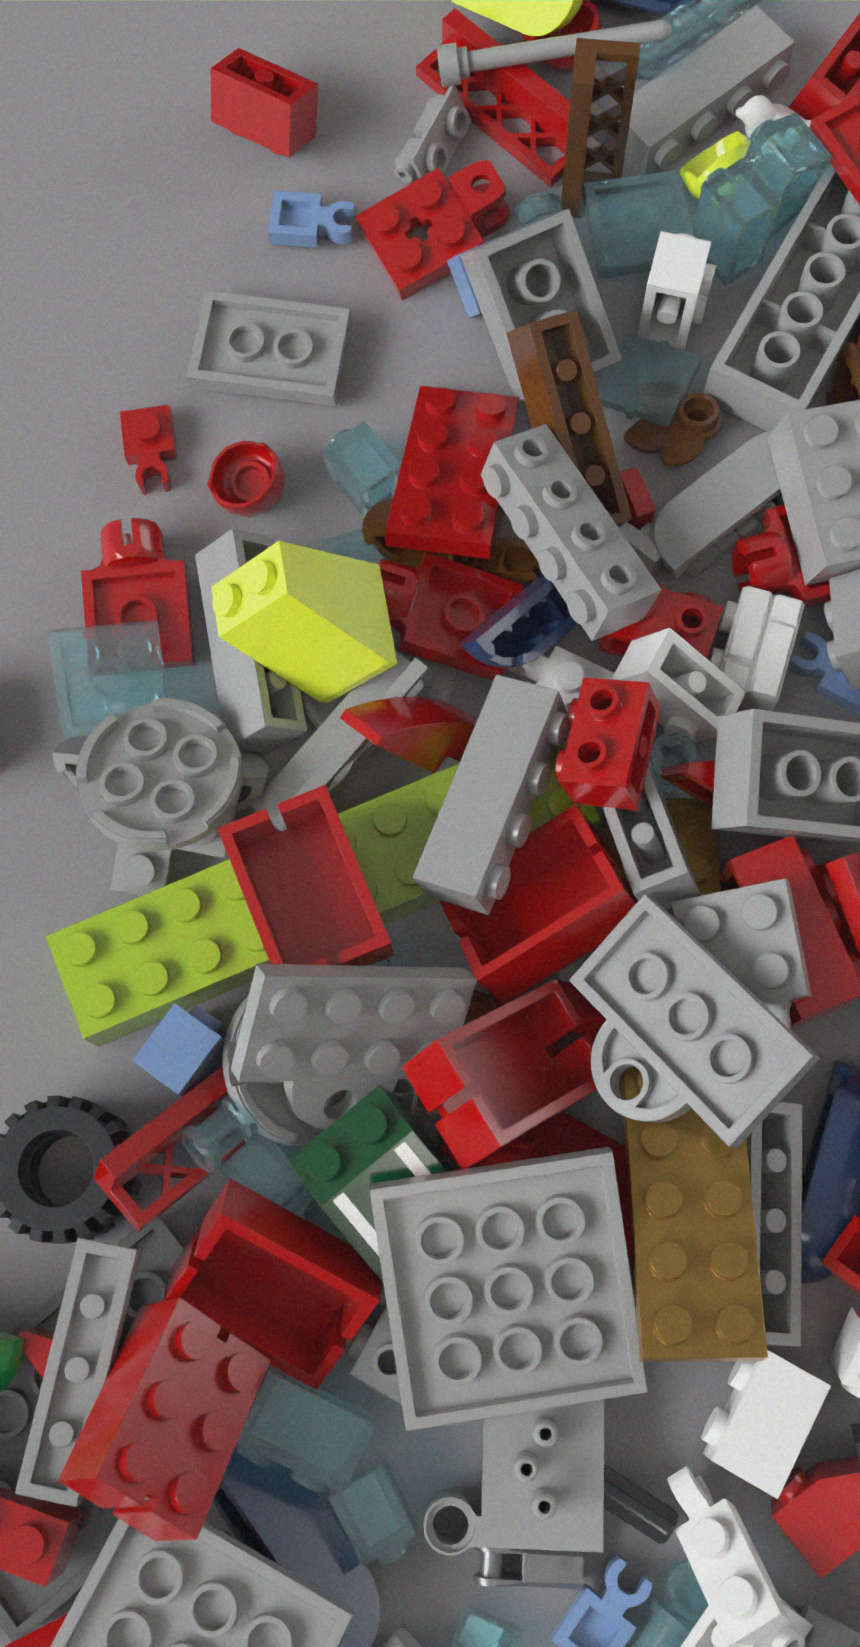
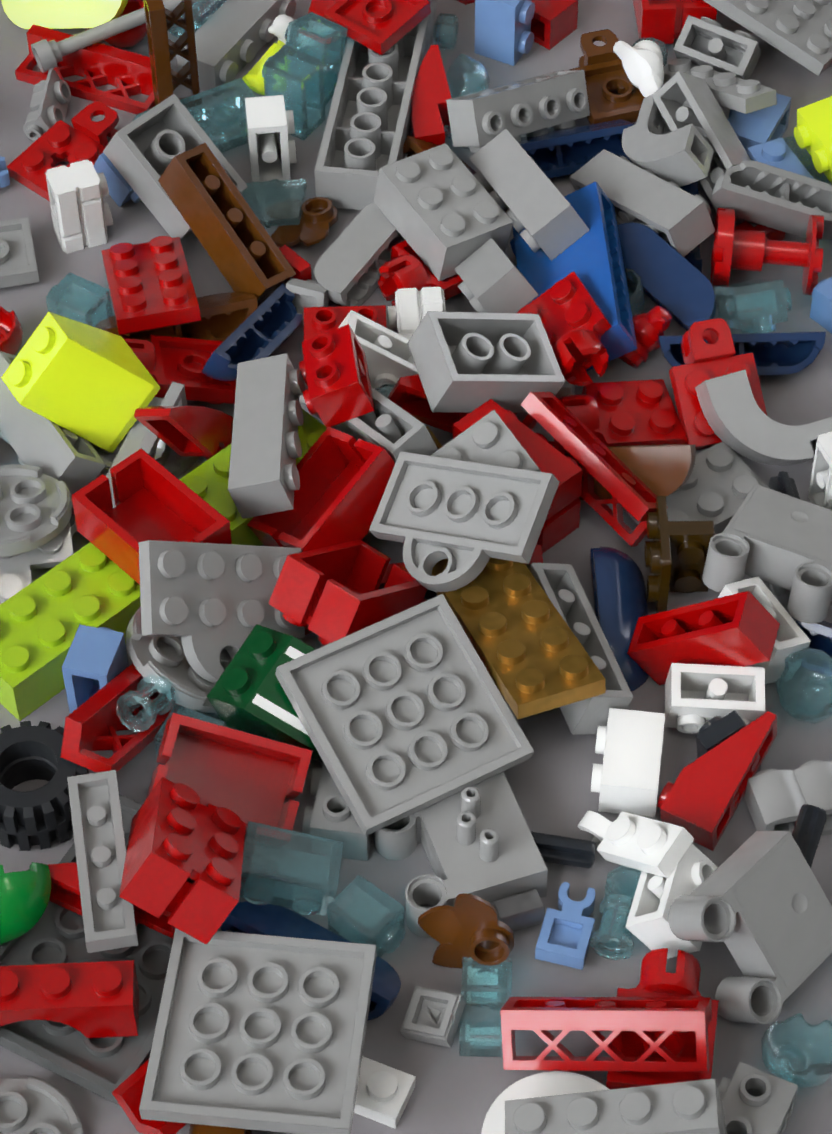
camera: 25 degrees left, 25 degrees down
light grey brick [480,424,662,641] -> none
none -> white brick [45,159,113,254]
none -> reddish brown plate [418,894,514,969]

